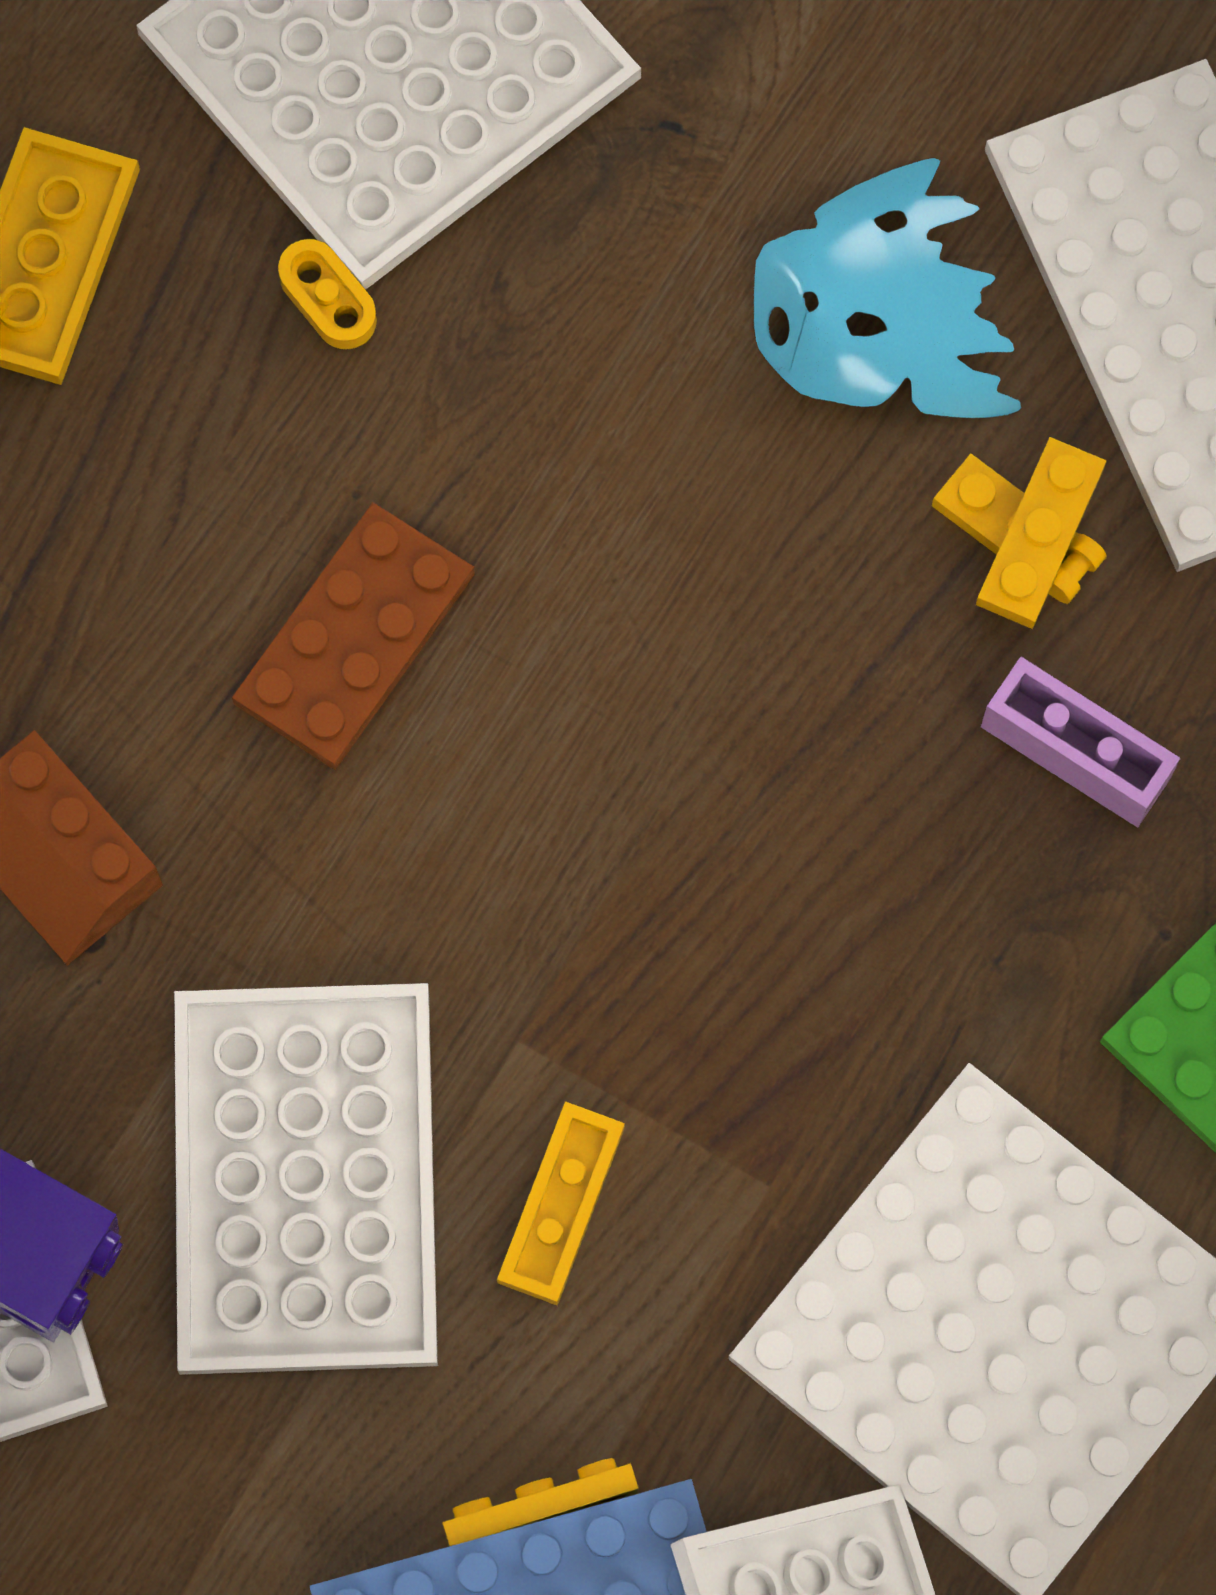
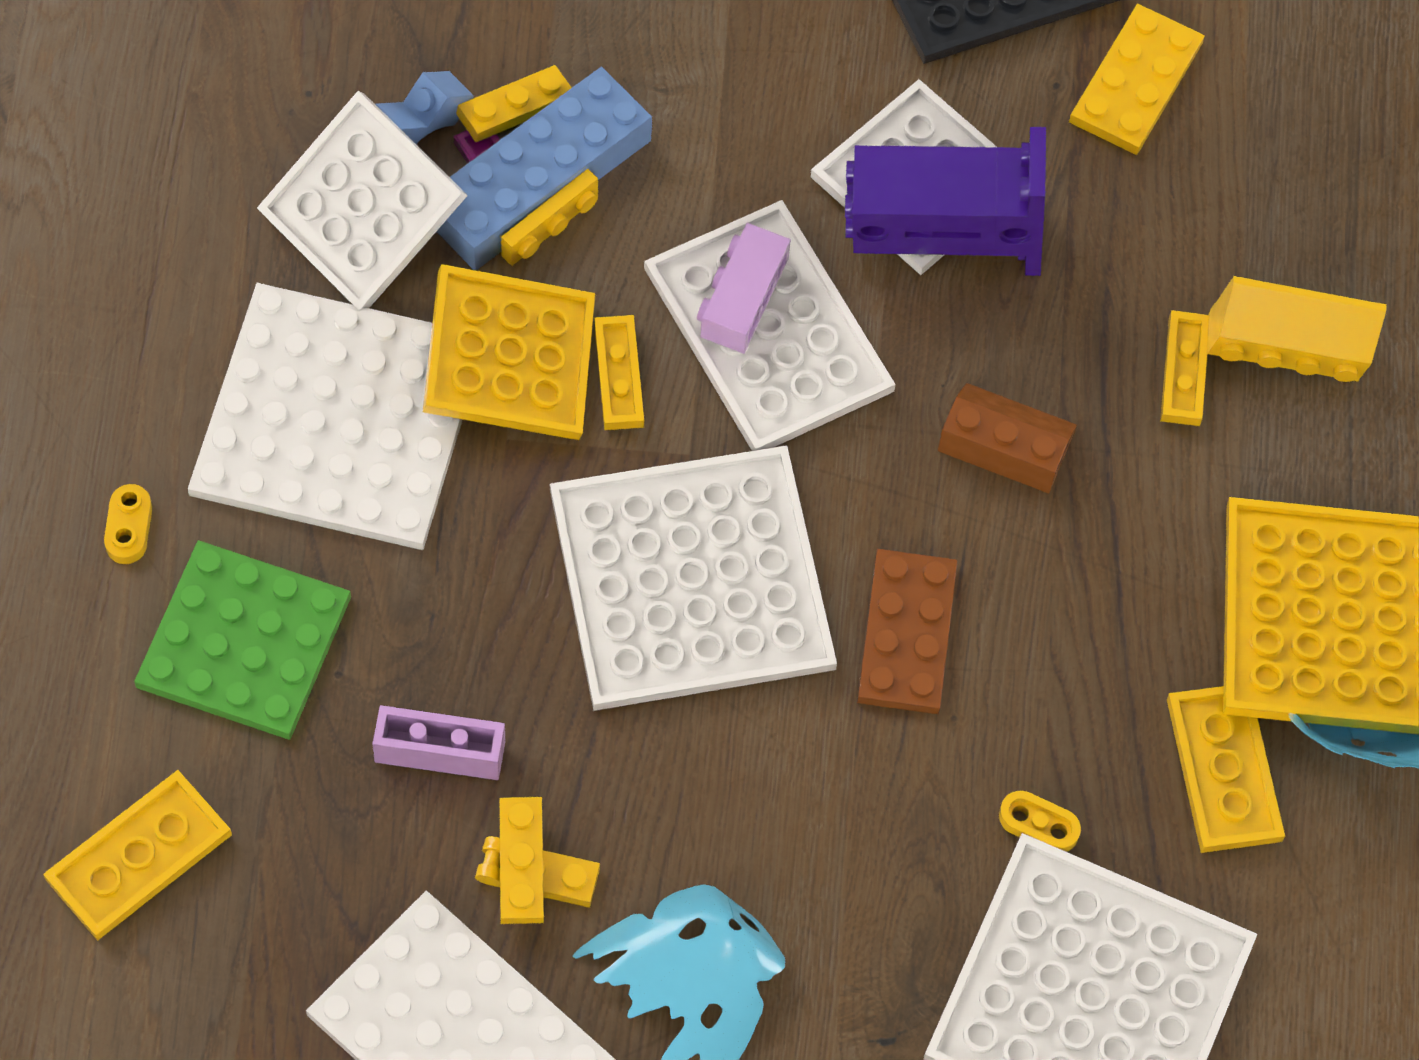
camera: 150 degrees right, 10 degrees down
none -> yellow plate [422,264,595,440]
none -> white plate [550,446,837,711]
none -> lavender brick [697,223,791,354]

